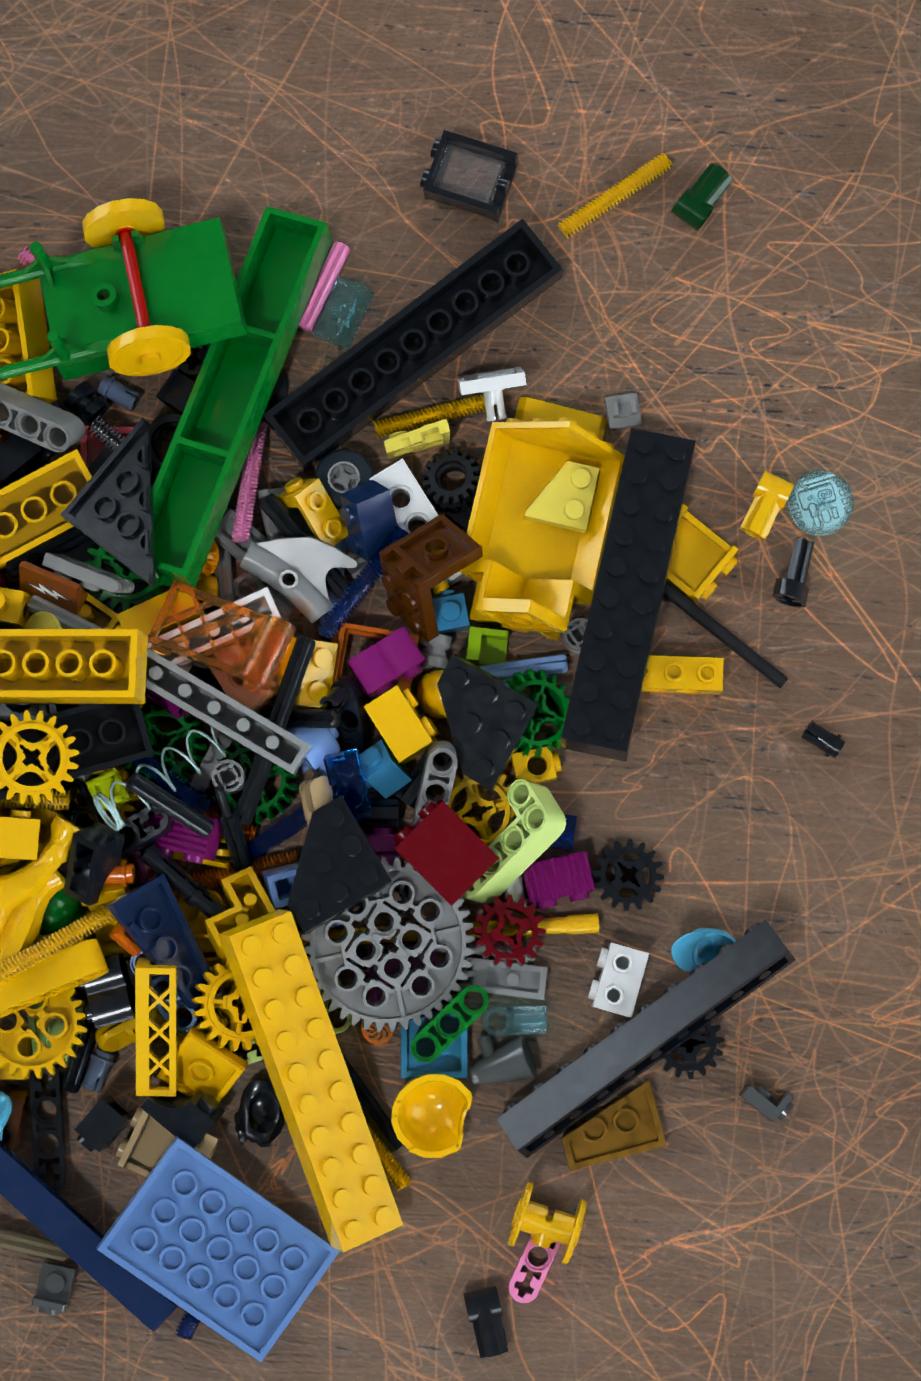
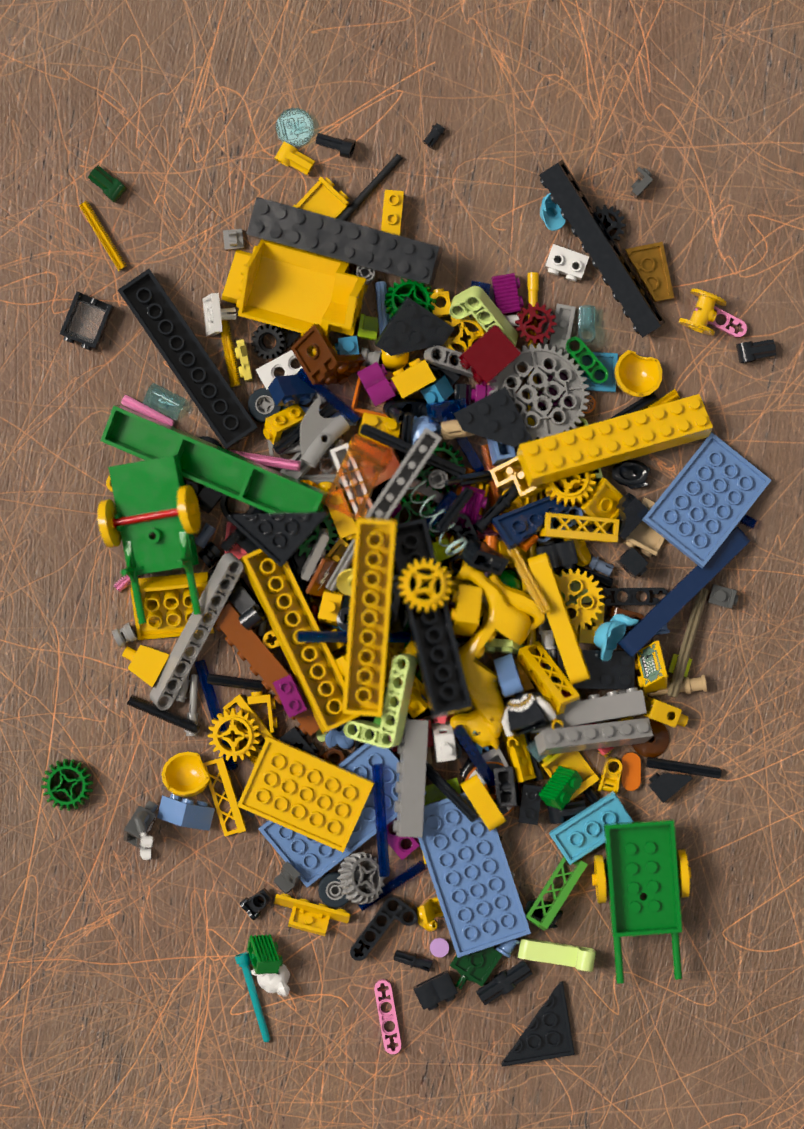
camera: 85 degrees left, 5 degrees up
dark grey piece [469,1035,537,1085] -> none
light yellow wing [523,461,599,533] -> none
black gear [592,839,664,911] -> none

